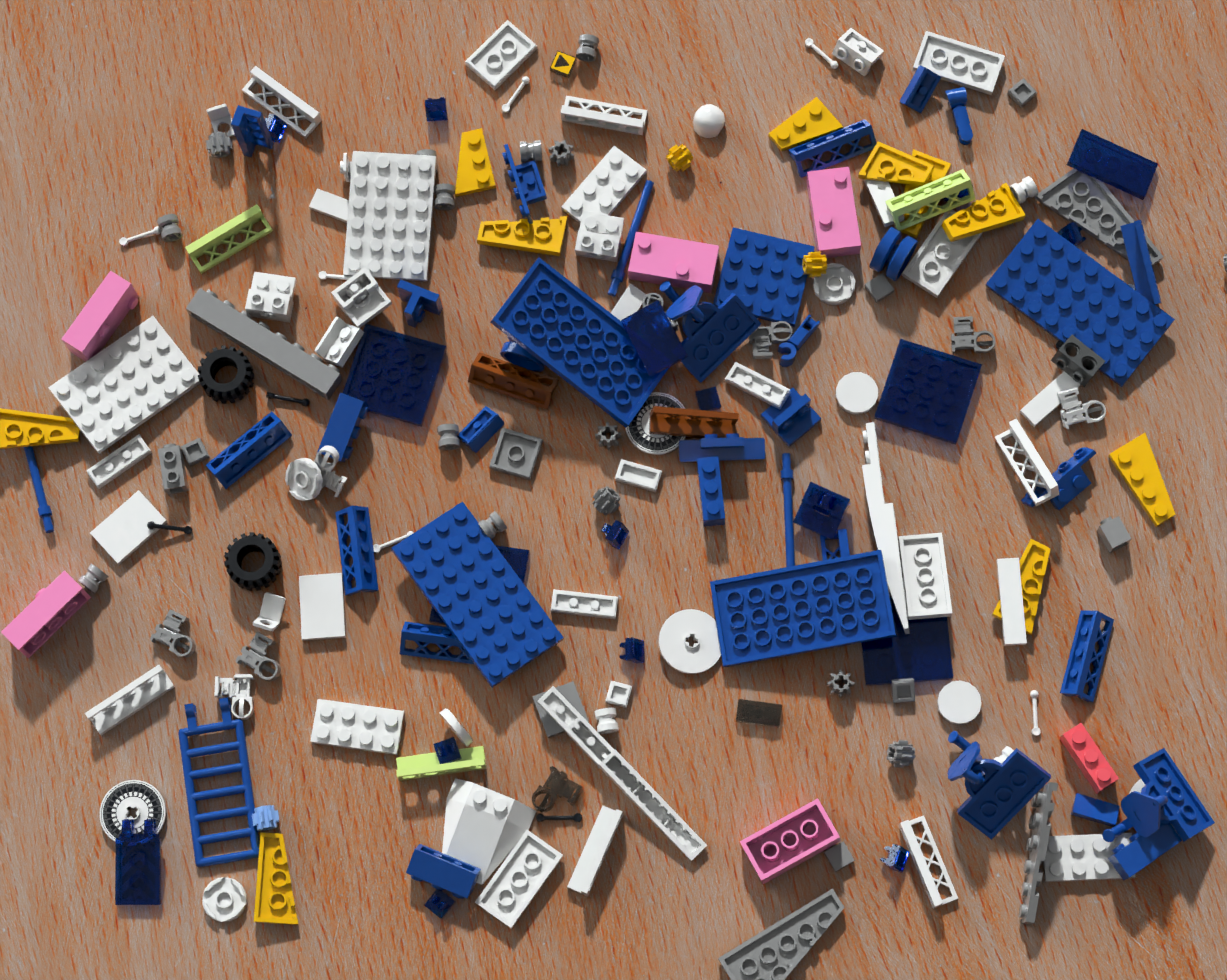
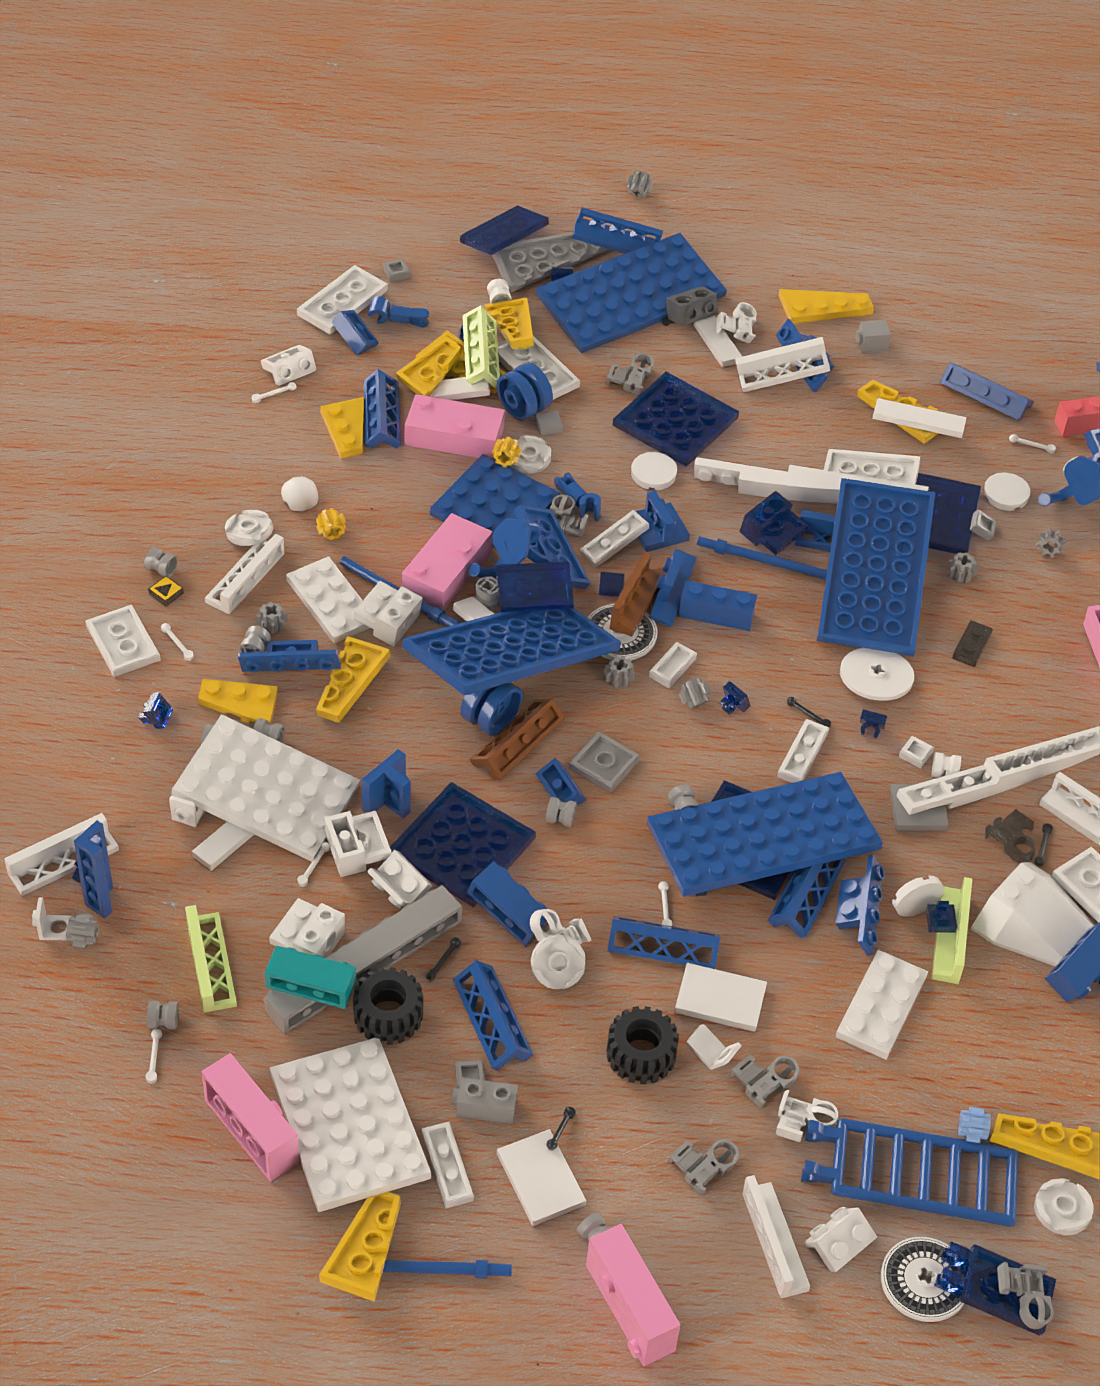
camera: 80 degrees left, 25 degrees down
none -> white tile [225,510,273,546]
none -> teal brick [264,945,356,1009]
none -> black hinge [787,697,831,729]
none -> white bracket [804,1207,877,1272]
none -> blue bracket [835,855,885,956]
none -> light grey piece [997,1262,1054,1329]

